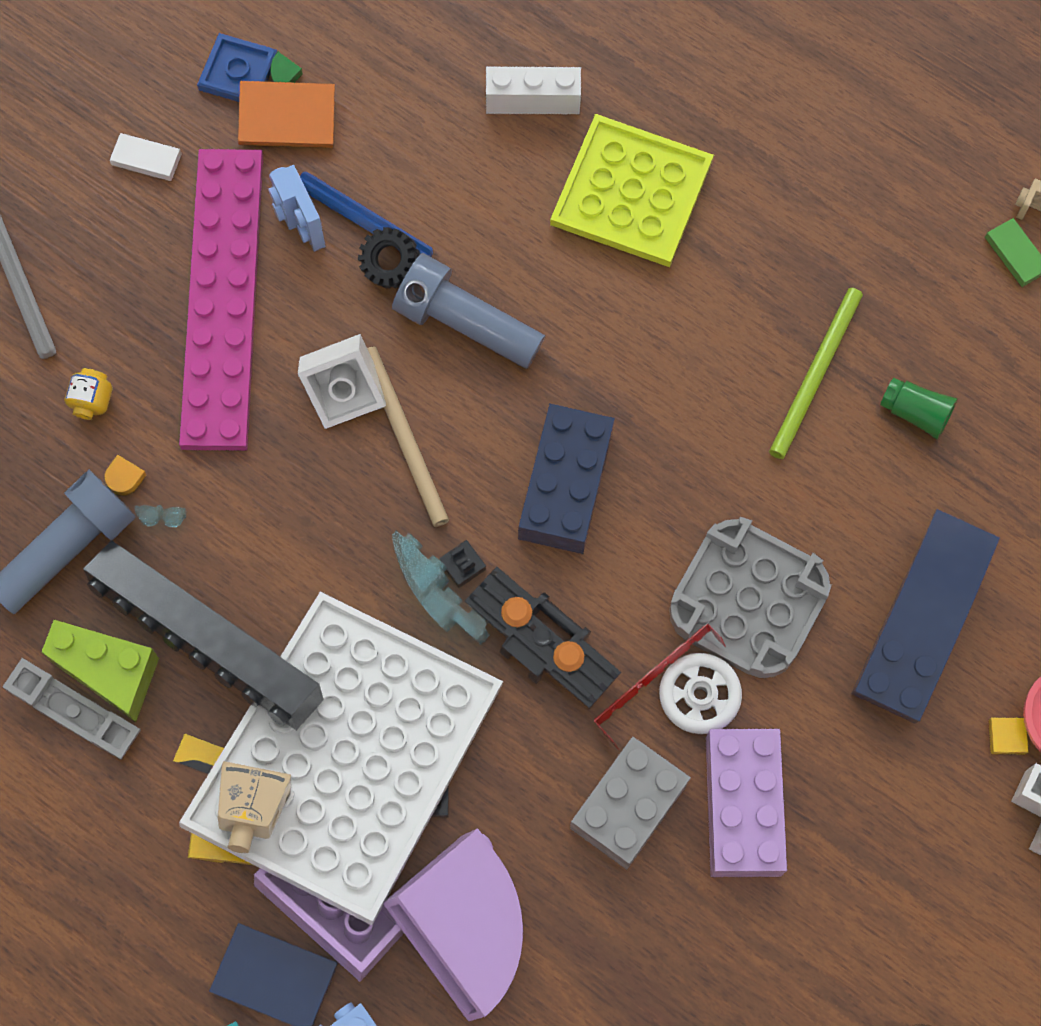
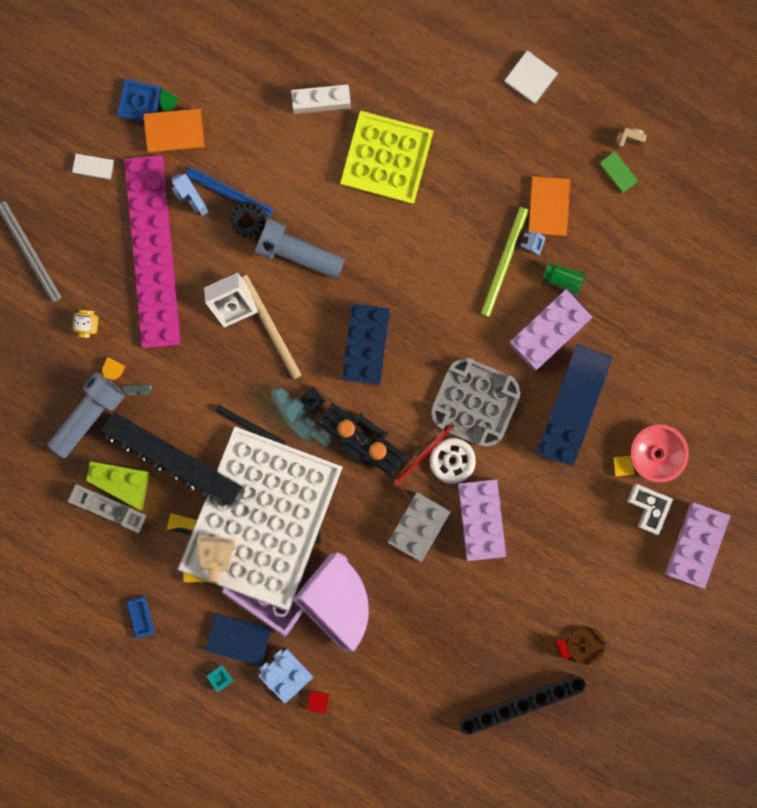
camera: 10 degrees left, 15 degrees up
none -> blue tile [126,596,155,639]
none -> black bar [215,405,286,445]
none -> white tile [504,51,558,104]
none -> lavender brick [509,290,592,371]
none -> medium blue tile [521,231,546,256]
none -> orange tile [528,176,570,237]

